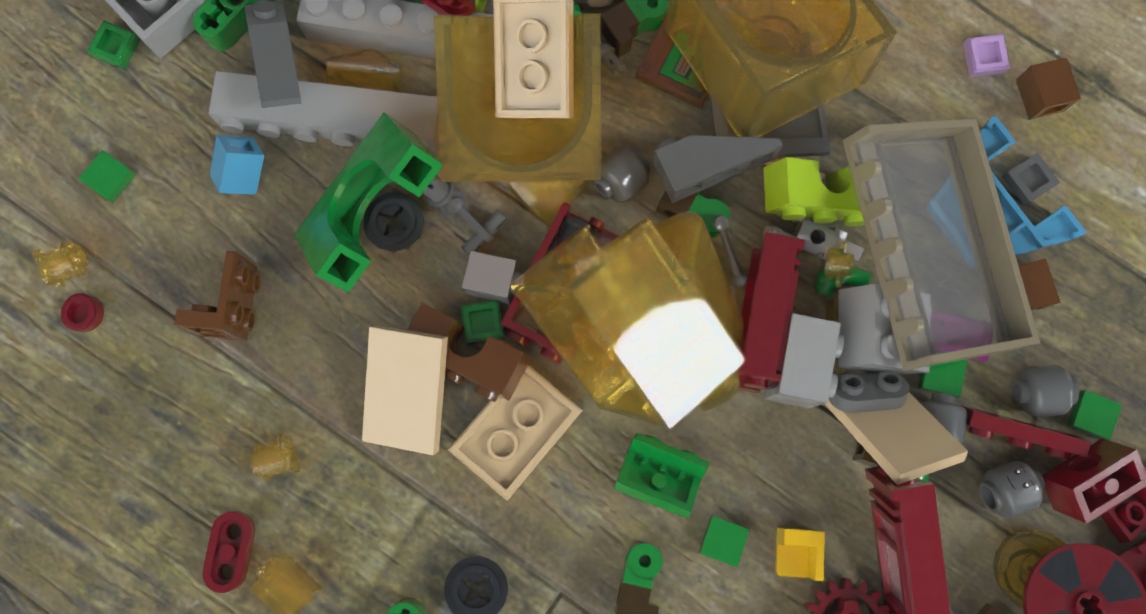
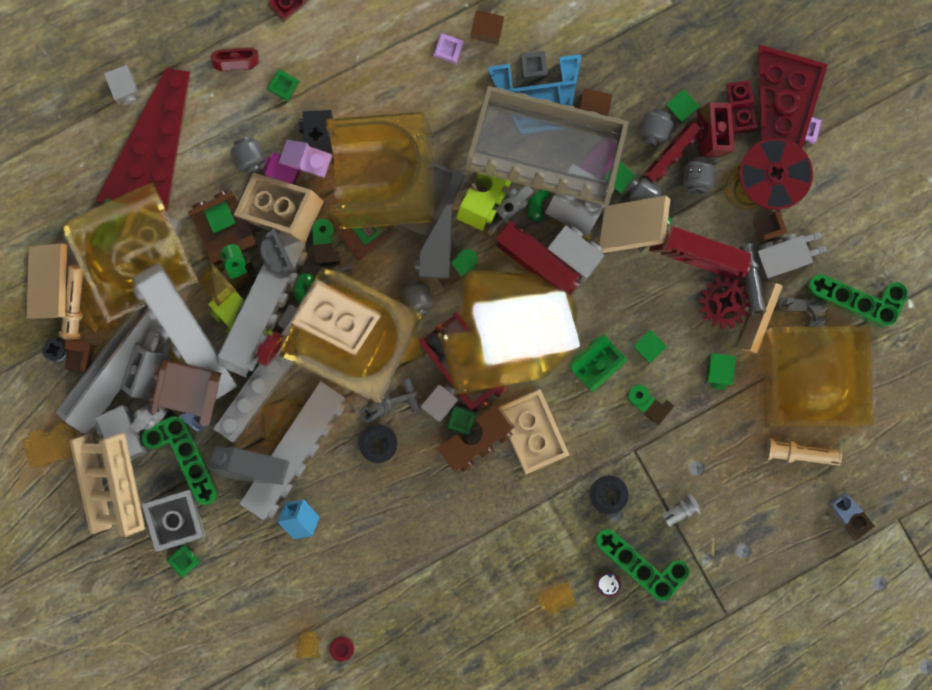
camera: 65 degrees left, 5 degrees up
green tile [78,150,136,203] -> none
reddish brown bracket [174,250,261,341] -> none
dark red plate [202,511,256,593] -> none
clear yellow brick [249,433,301,482] -> none
green arch [294,112,443,292] -> none
tan tile [362,325,448,455] -> none
dark grey hinge [712,214,746,287] -> none
yellow panel [775,527,825,581] -> none
clear yellow plate [825,241,854,288] -> none
dark grey plate [828,370,909,413] -> none

